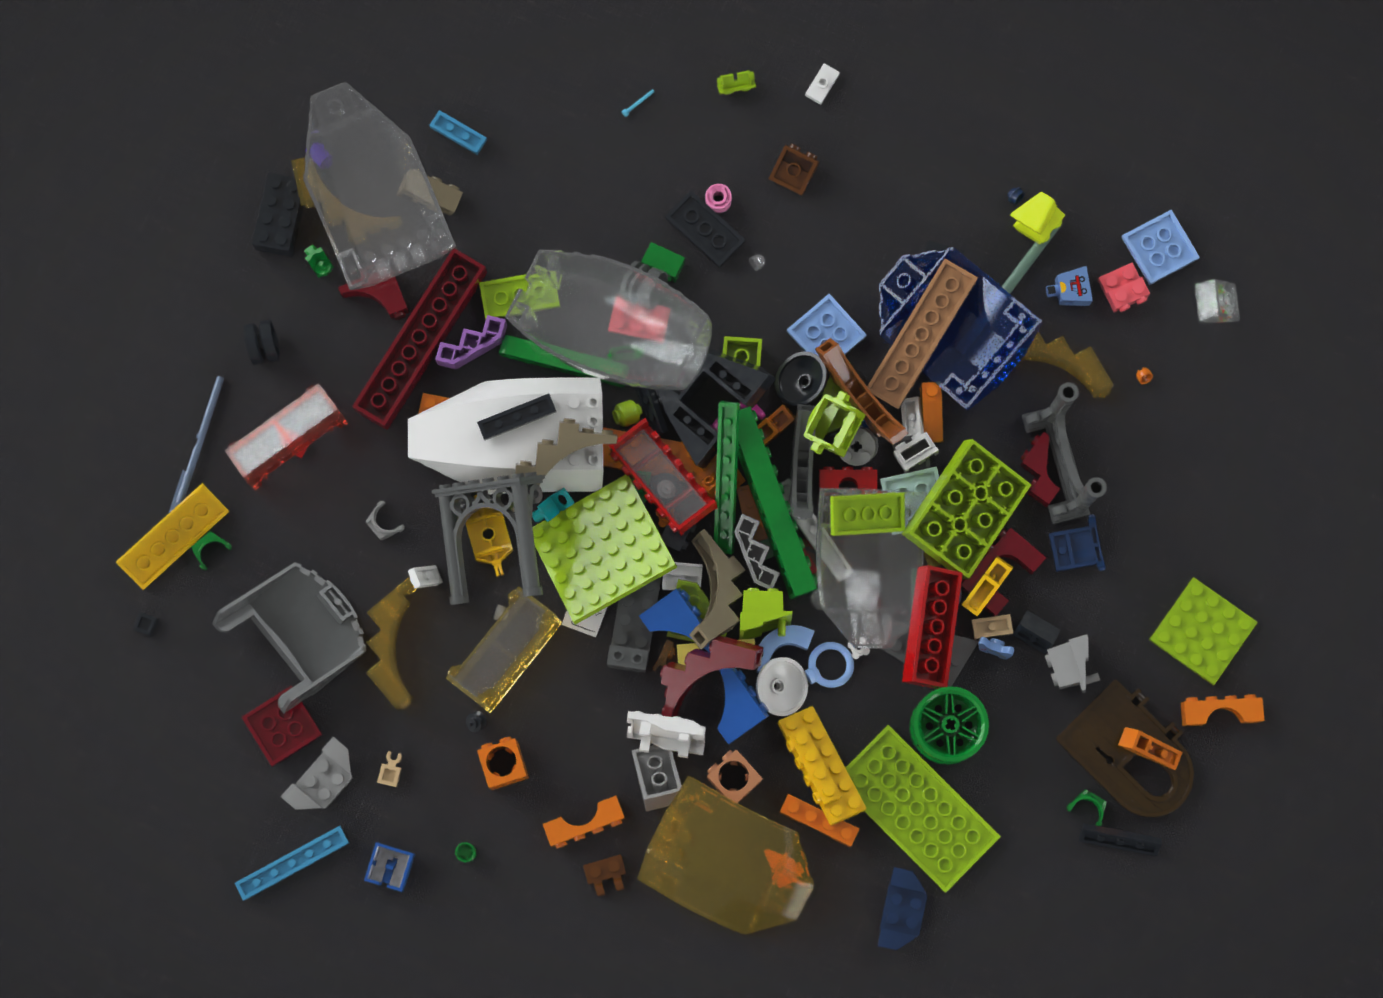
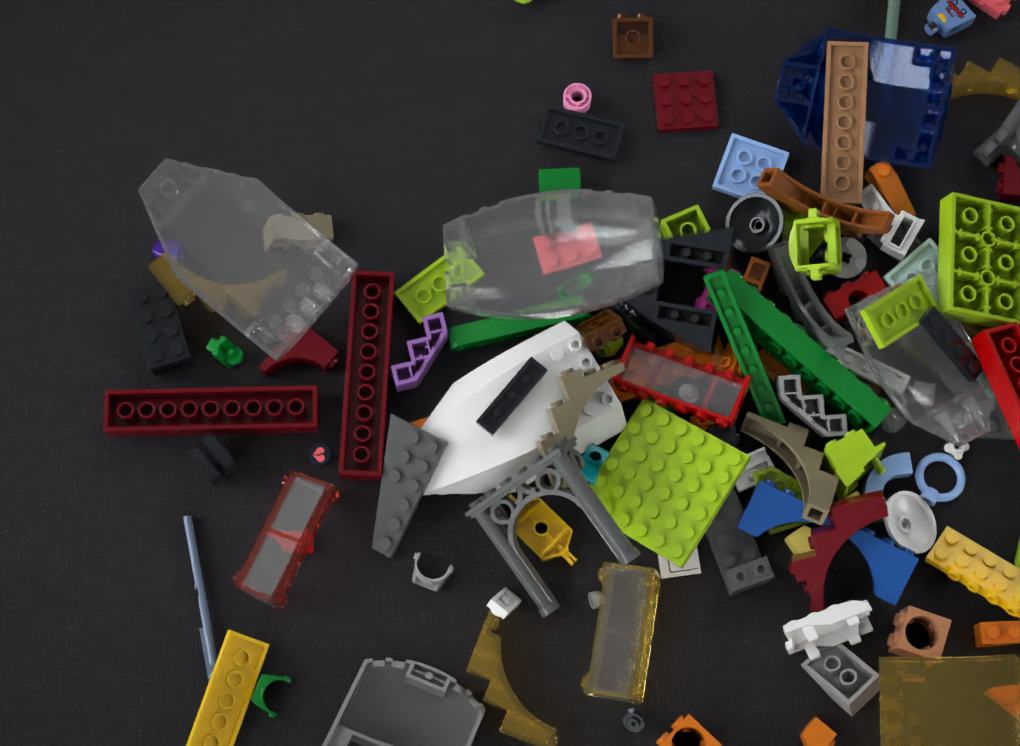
camera: 30 degrees left, 5 degrees down
dark azure plate [429,110,487,155] -> none
medium azure piece [621,89,655,117] -> none
clear orange plate [653,639,676,671] -> none
clear hinge [749,254,765,271] -> none
none -> dark red brick [103,385,320,437]
none -> tile [309,444,331,466]
none -> dark grey wing [372,414,448,558]
none -> reddish brown plate [574,308,627,352]
none -> dark red plate [652,70,719,133]
none -> black plate [918,306,983,382]

